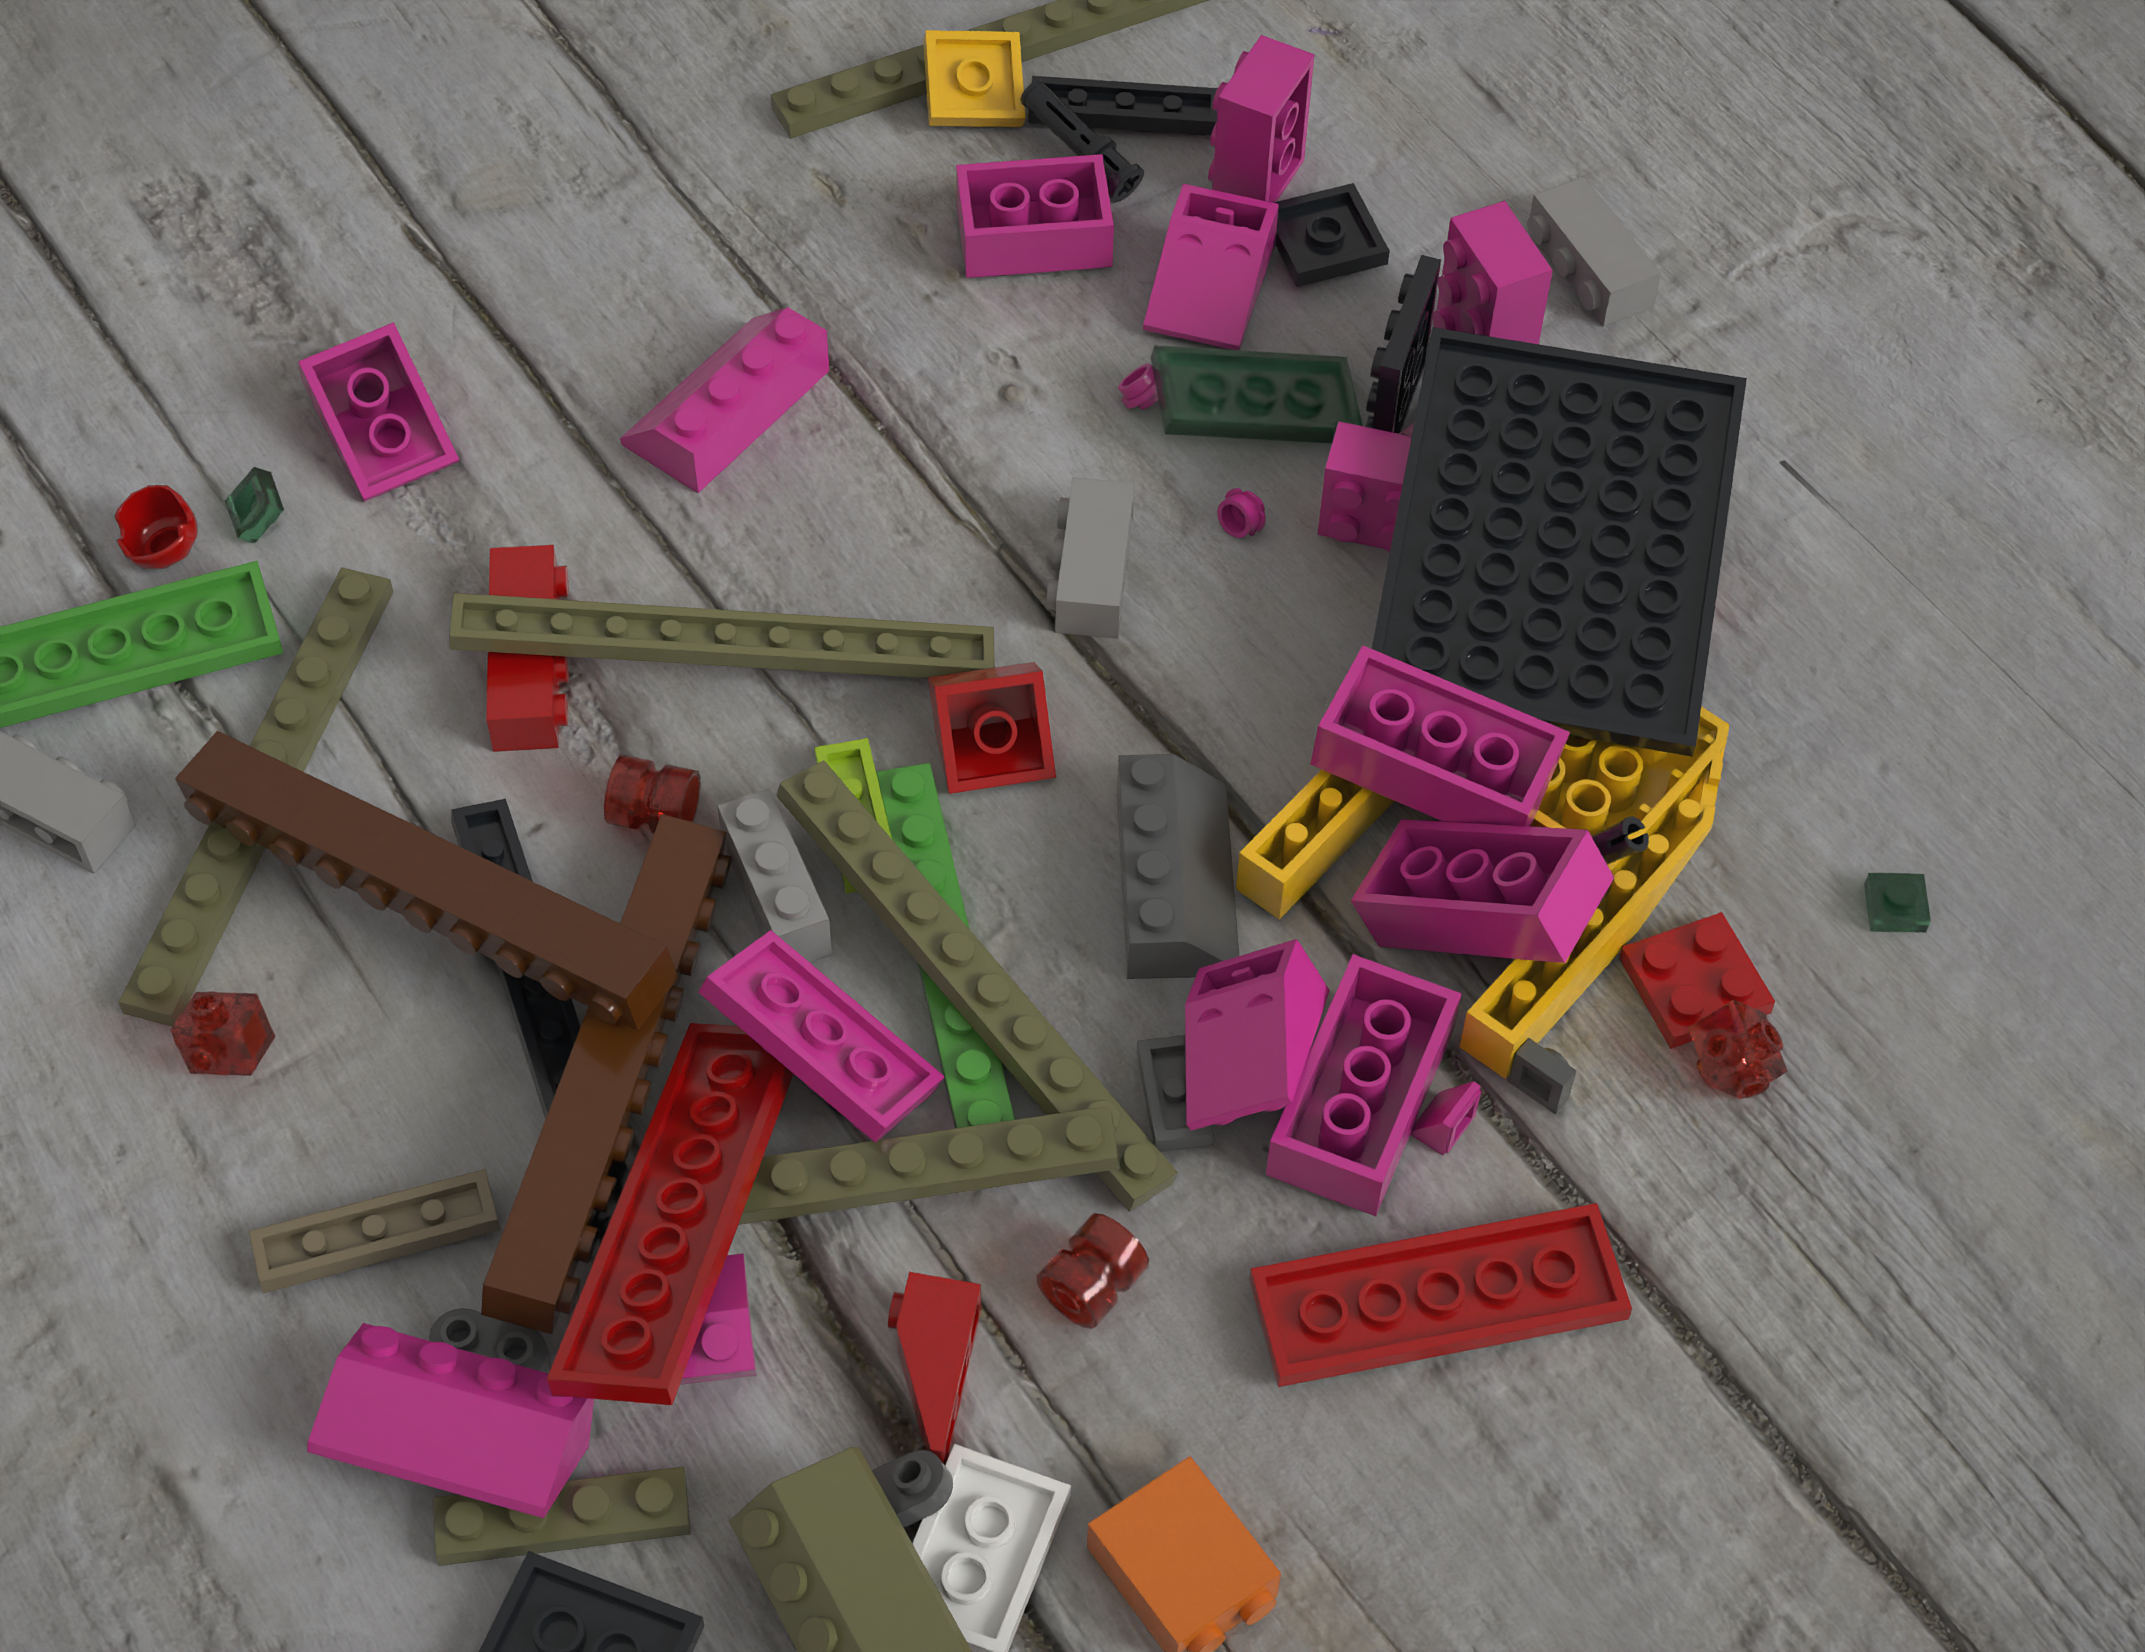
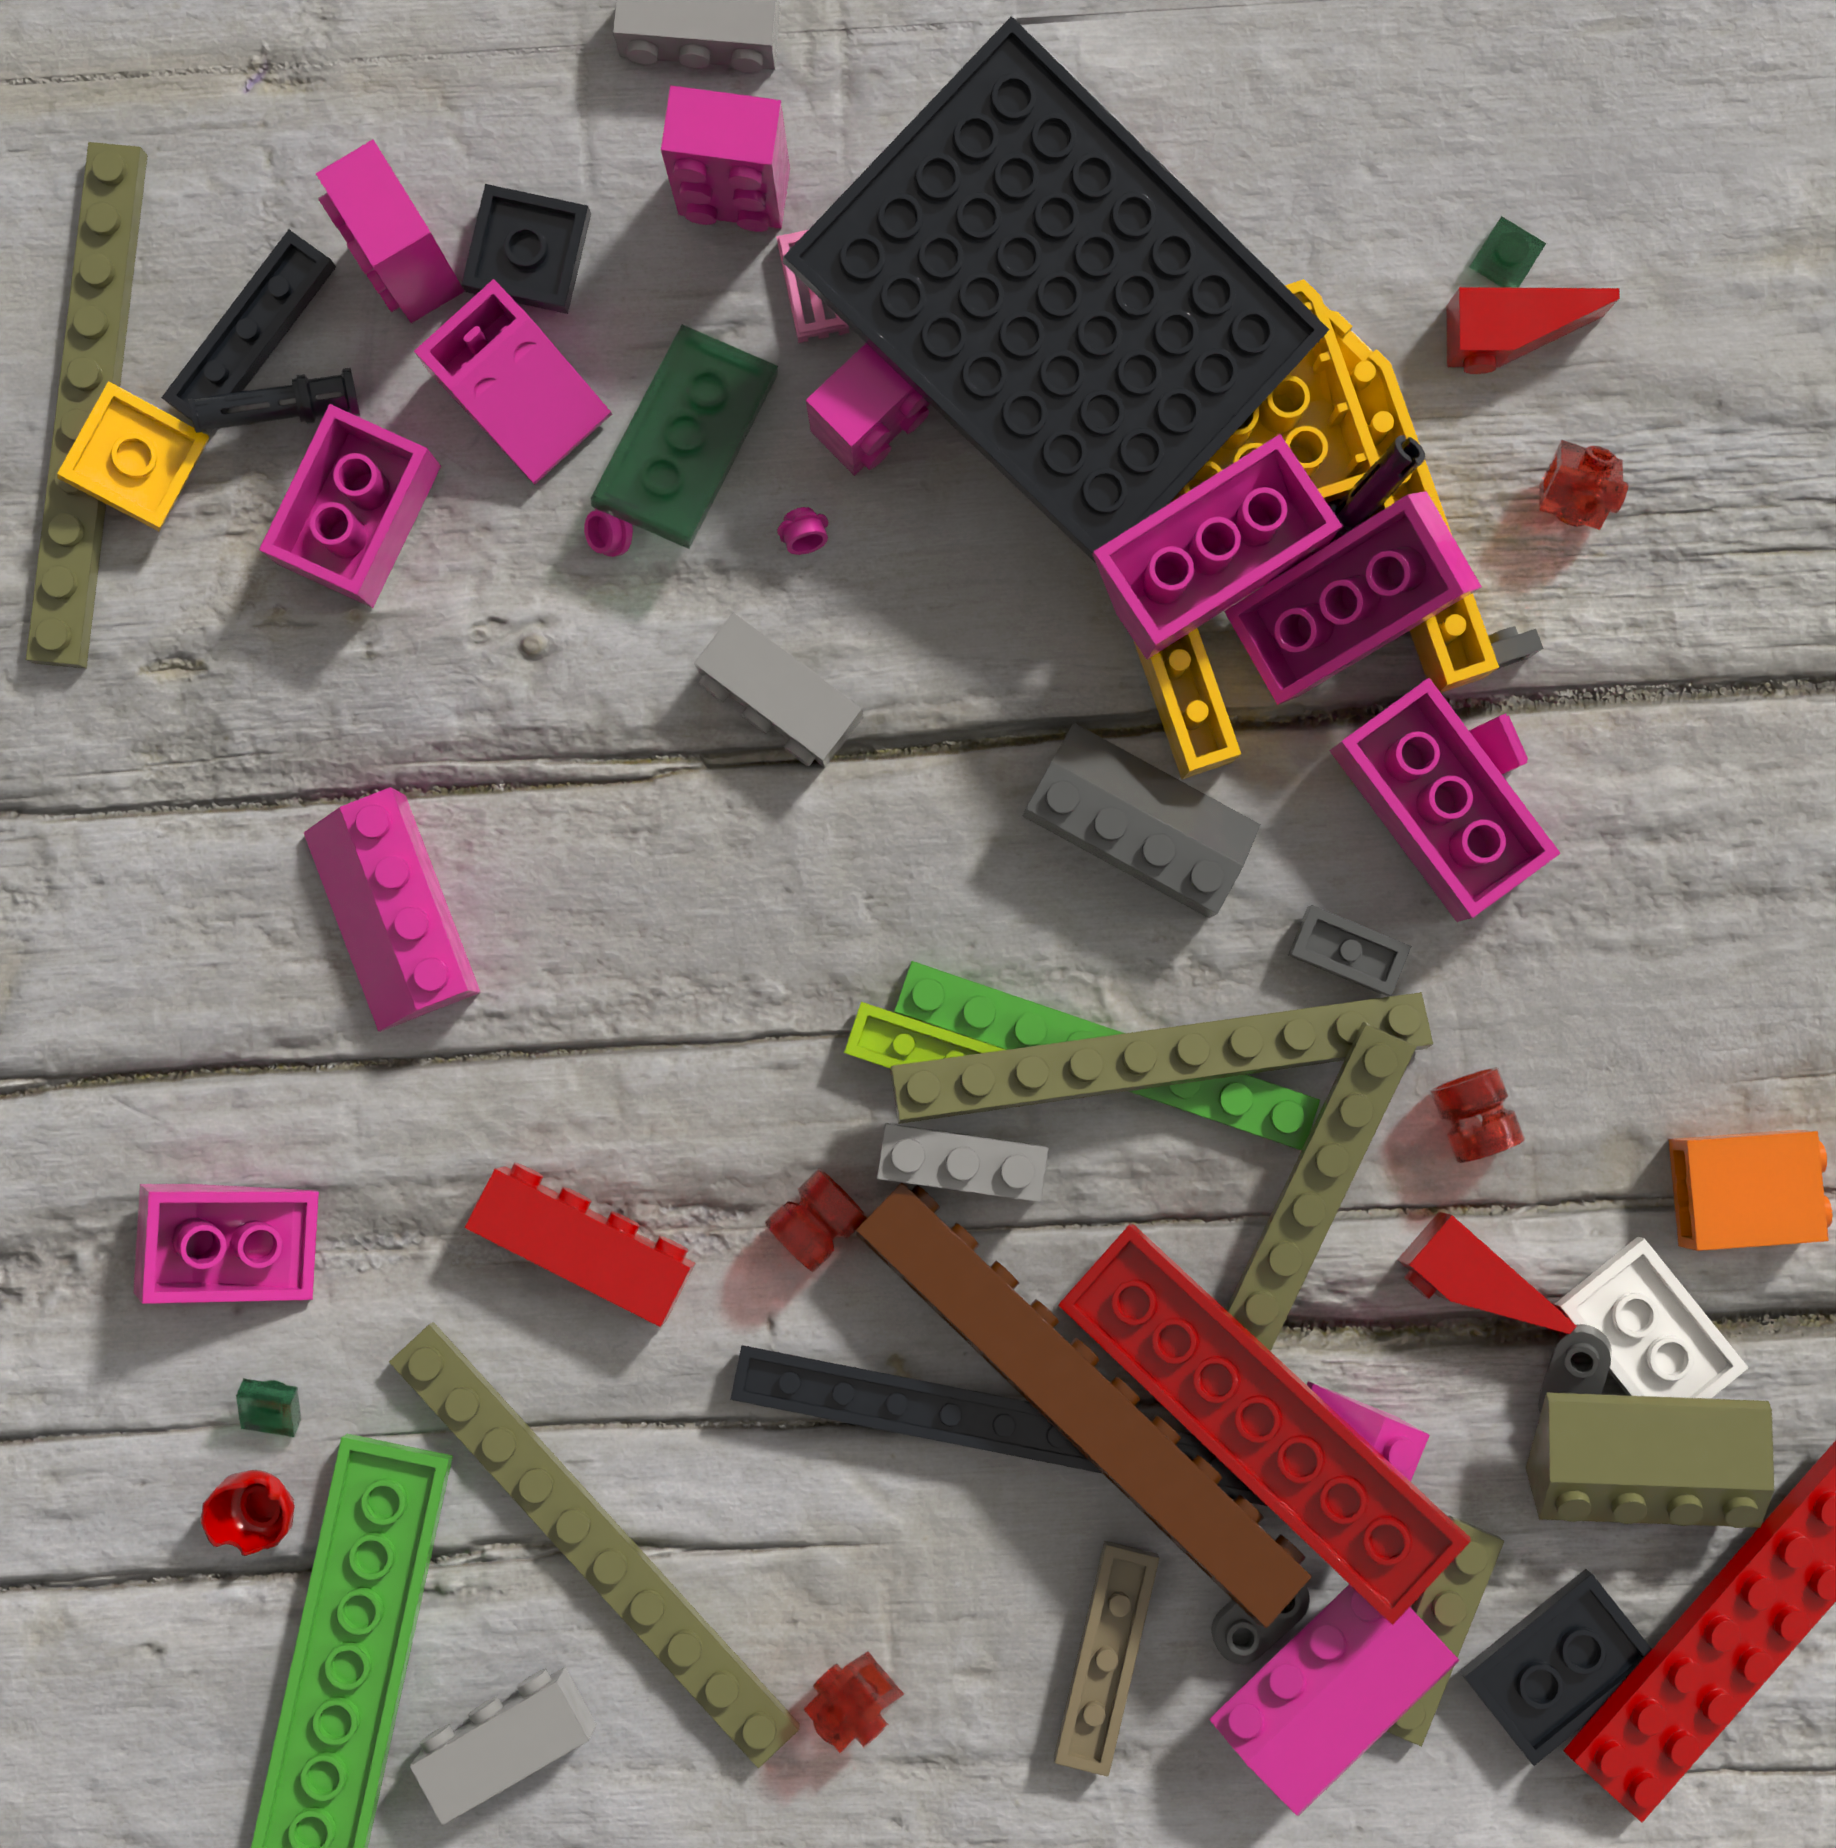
camera: 60 degrees left, 30 degrees up
reddish brown brick [175,731,678,1031] -> none
olive plate [449,593,995,678] -> none
dark pink plate [698,930,945,1143] -> none
red slope [928,662,1056,794] -> none
dark pink slope [1185,939,1330,1131] -> none
red plate [1249,1203,1632,1387] -> none
black plate [1365,255,1441,434] -> none
red plate [1619,912,1775,1049] -> none
none -> red slope [1446,287,1620,374]

